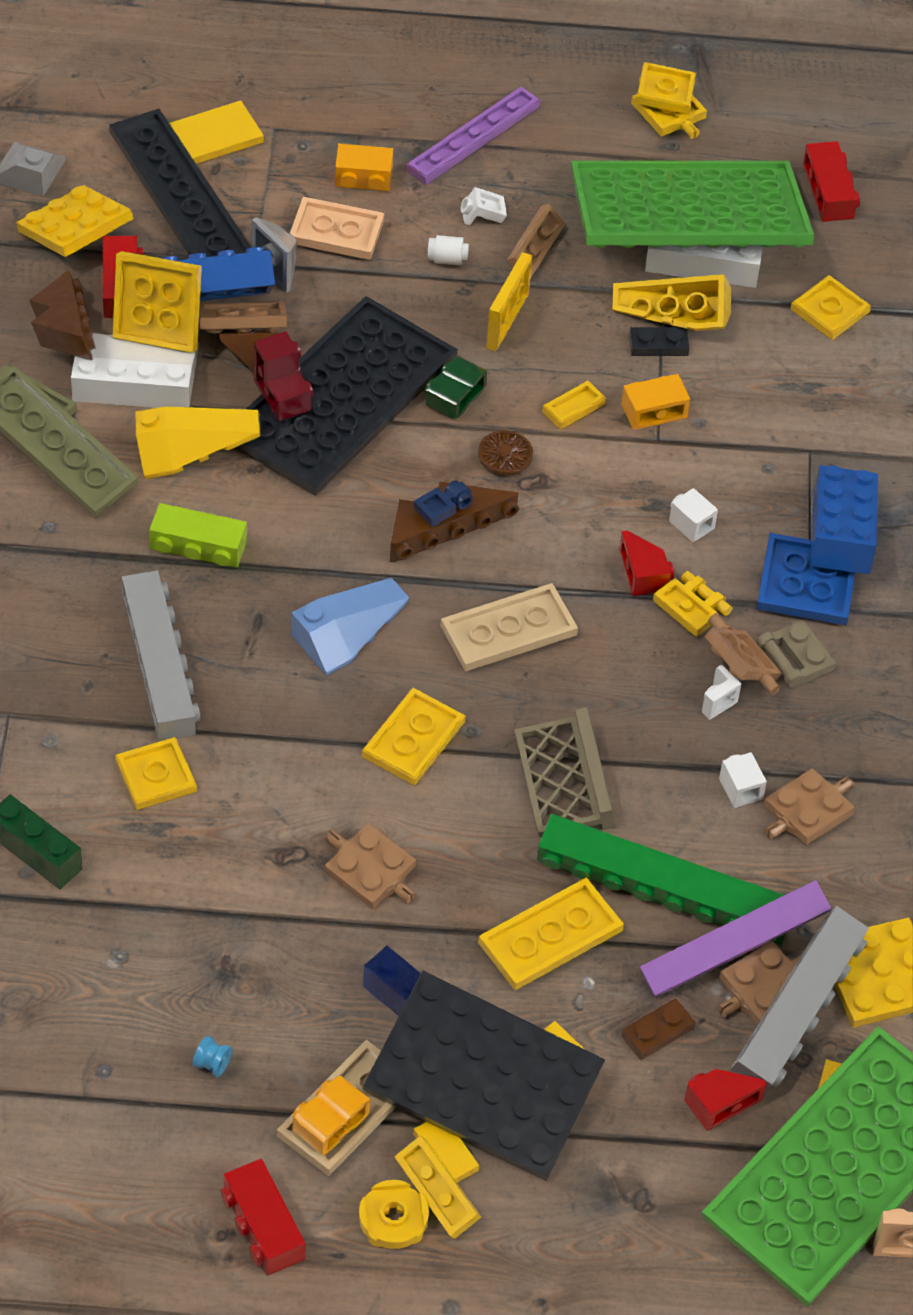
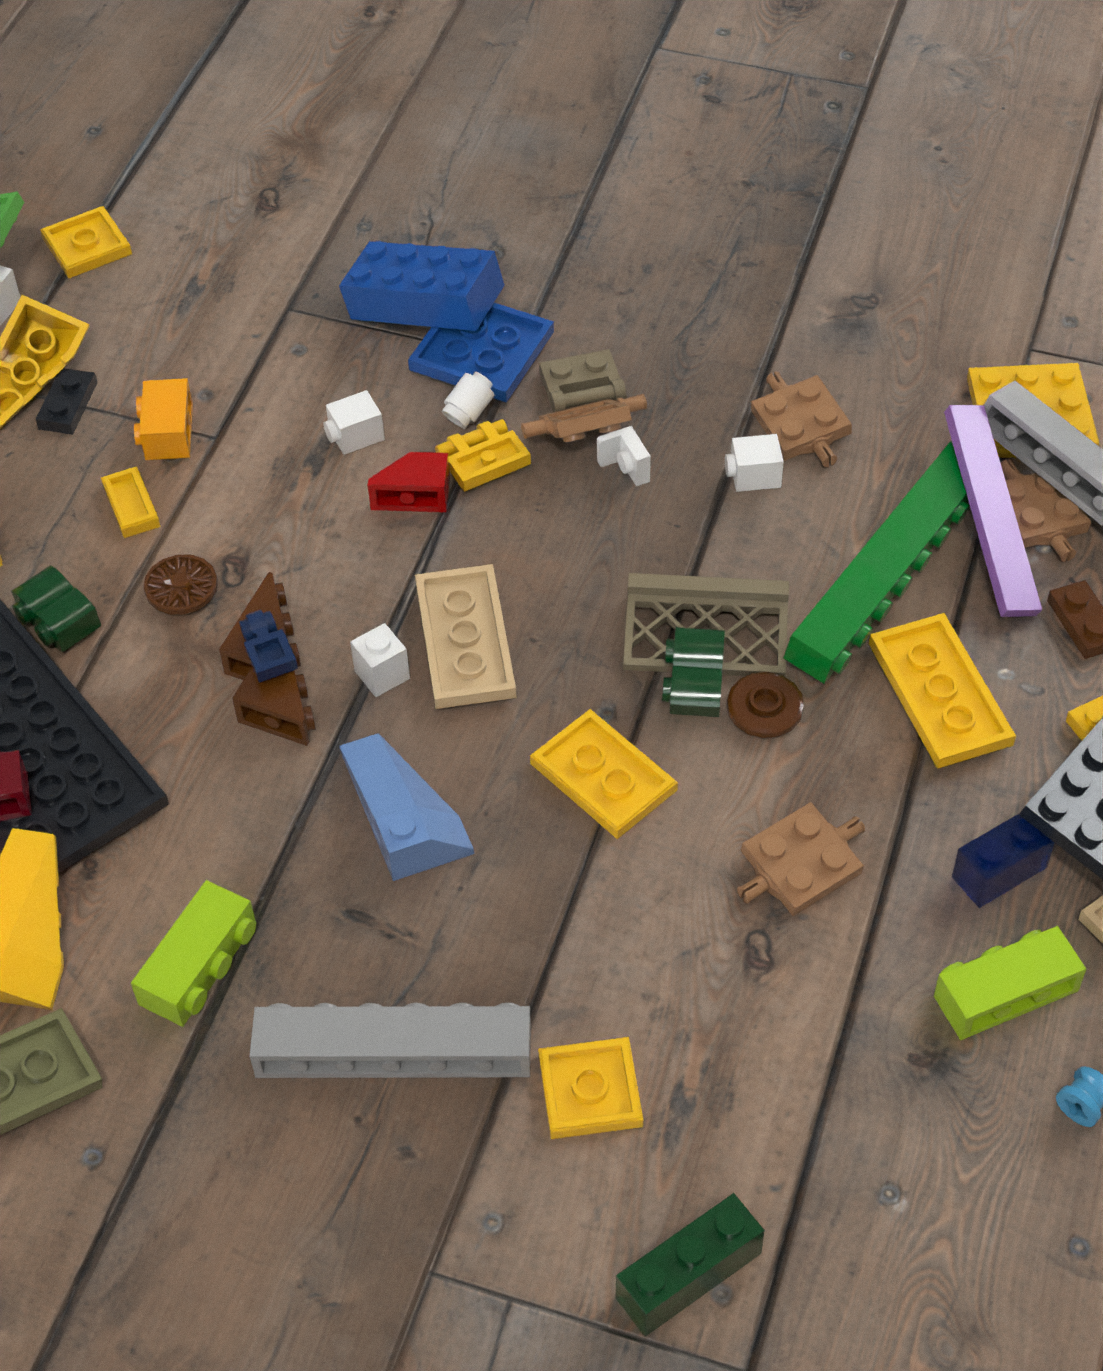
camera: 70 degrees left, 0 degrees up
none -> white brick [350,623,410,697]
none -> white brick [442,372,495,429]
none -> dark green brick [662,627,725,717]
none -> reddish brown wheel [727,672,804,738]
none -> lime brick [933,926,1086,1040]

